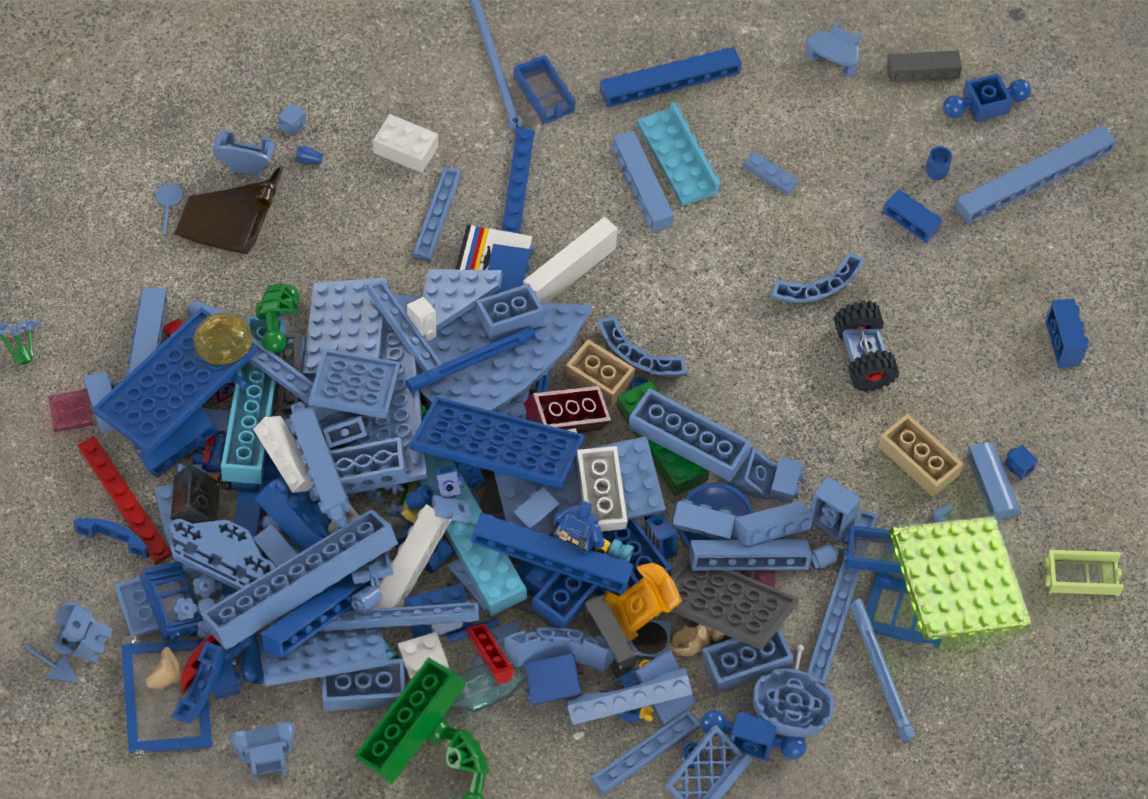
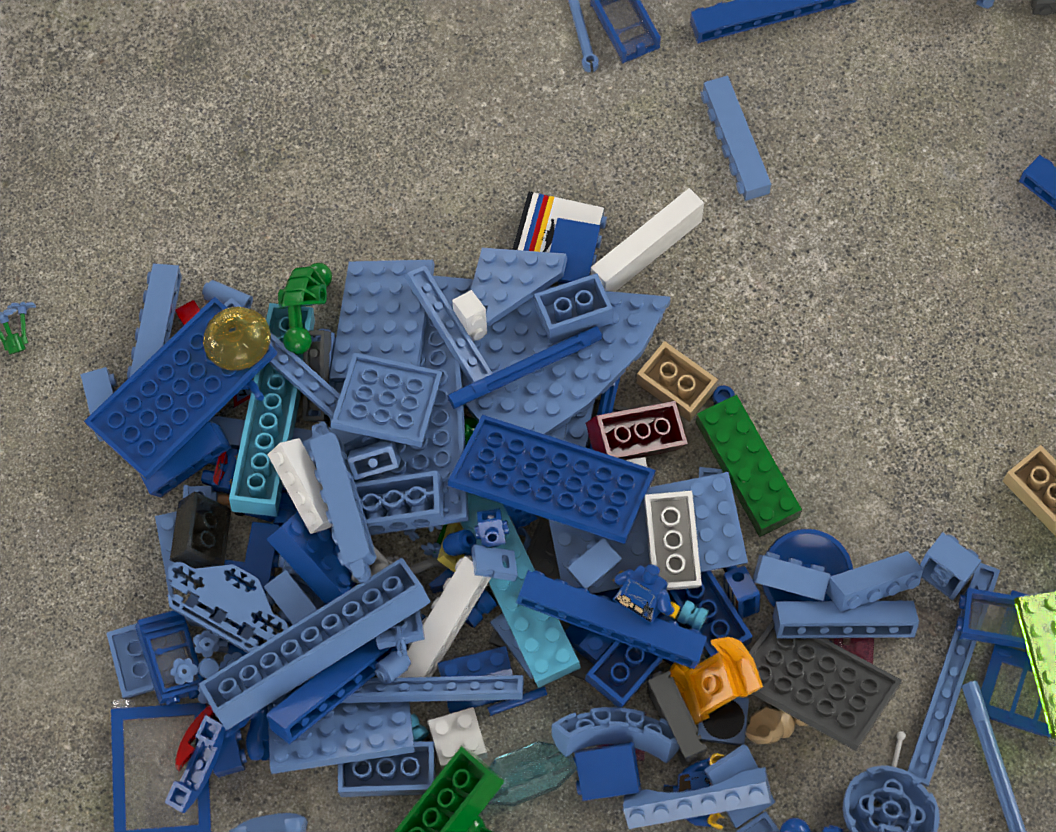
camera: 10 degrees right, 10 degrees up
medium blue piece [25,645,79,683] -> none
clear pink plate [48,389,93,432] -> none
medium blue piece [53,601,113,664] -> none
blue slope [73,518,149,559] -> none
red plate [77,436,173,565] -> none
tan hair [145,647,183,689] -> none
medium blue piece [156,184,183,235] -> none
dark brown panel [175,165,284,254] -> none
medium blue piece [212,130,275,180] -> none
medium blue brick [278,103,306,136] -> none
blue cone [295,145,323,164] -> none
white brick [373,114,439,173] -> none
medium blue tile [413,167,462,262] -> none
red brick [466,624,514,684] -> none
medium blue piece [473,620,521,665] -> none
blue plate [501,128,535,234] -> none
medium blue brick [598,316,687,377] -> none
medium blue brick [629,388,751,482] -> none
medium azure bracket [637,102,720,206] -> none
medium blue brick [701,628,794,693] -> none
medium blue slope [727,446,777,500] -> none
medium blue plate [744,152,799,196] -> none
medium blue brick [769,456,805,504] -> none
medium blue brick [770,252,865,303] -> none
medium blue brick [810,544,839,570] -> none
black plate [833,301,899,392] -> none

